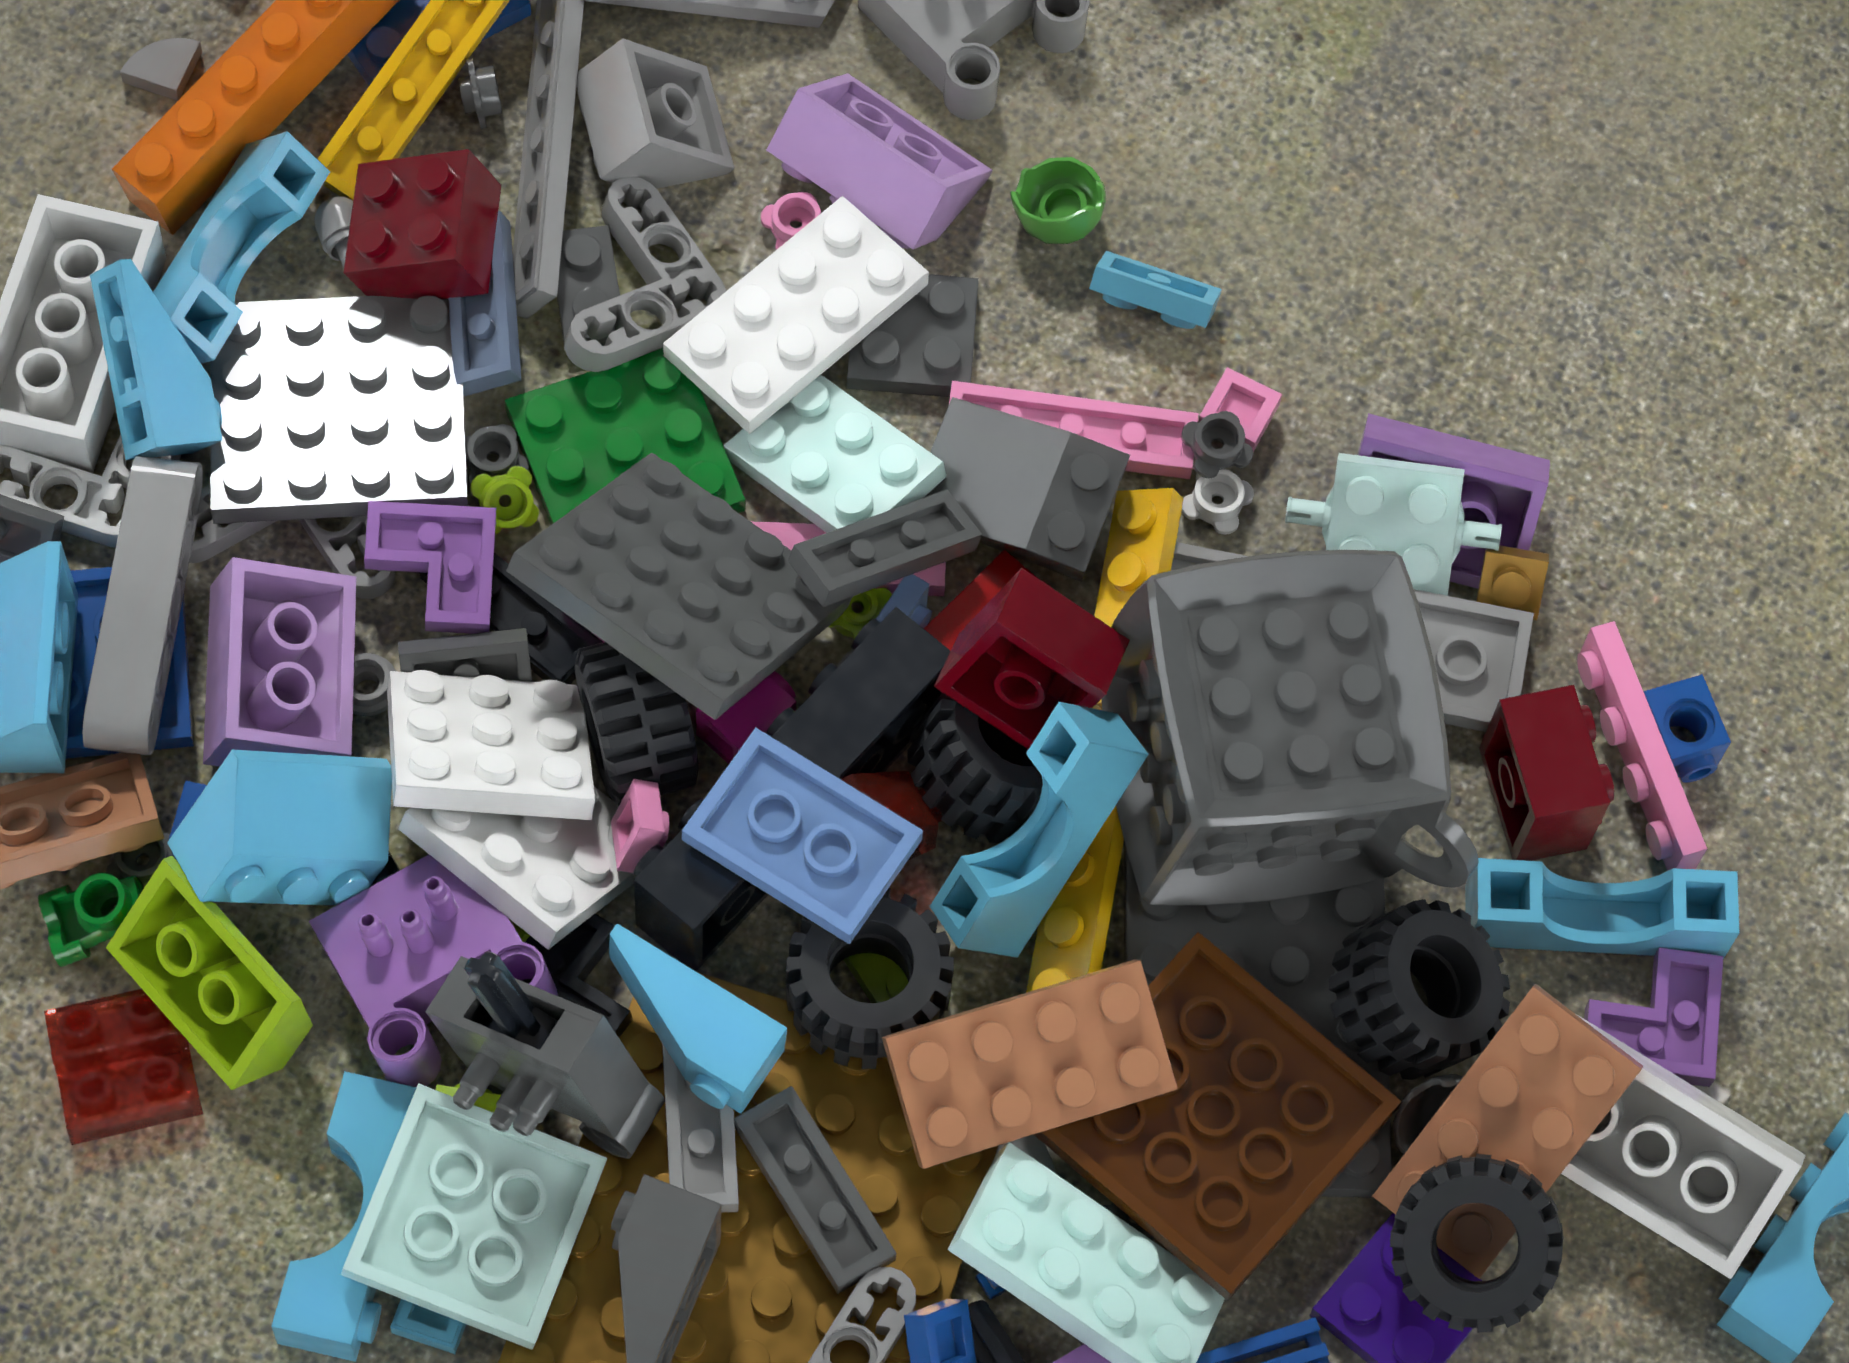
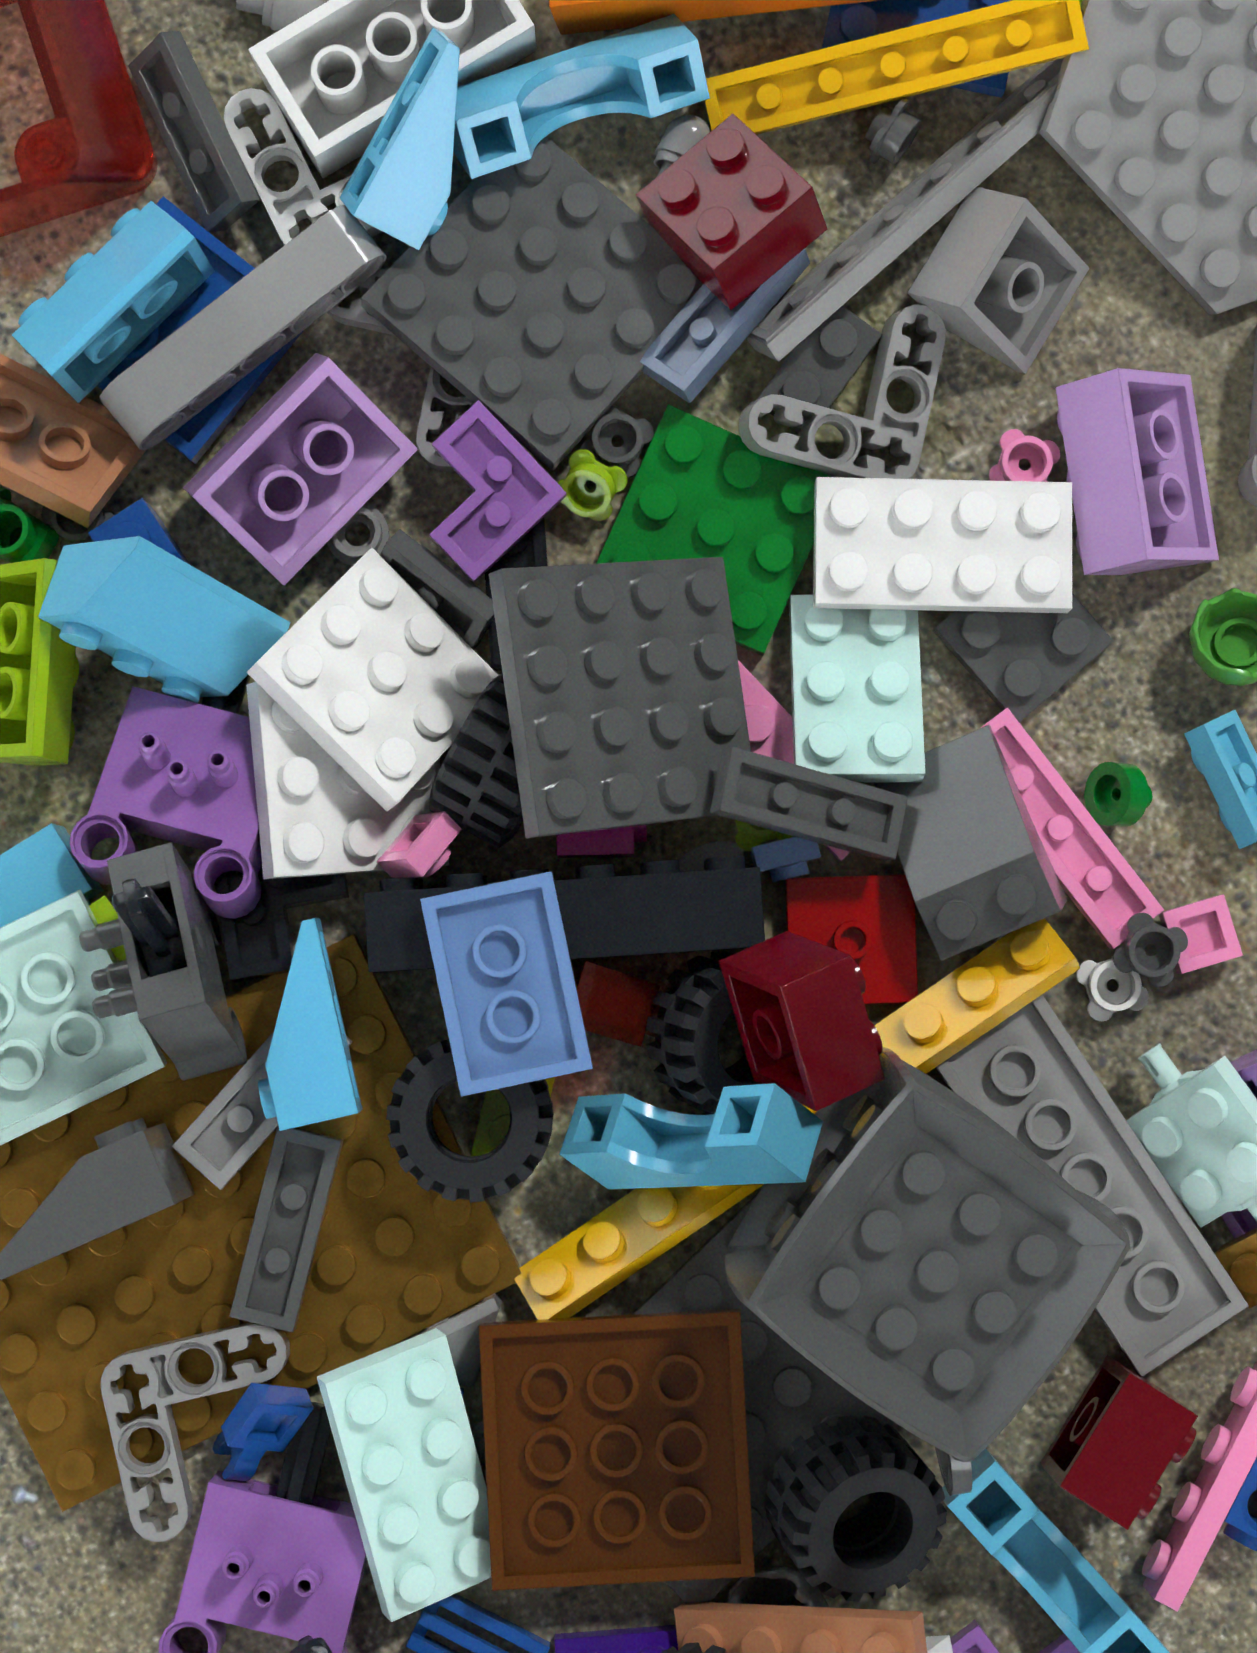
camera: 50 degrees right, 20 degrees up
nougat plate [882,959,1178,1169] -> none
none -> green tile [1084,762,1152,827]

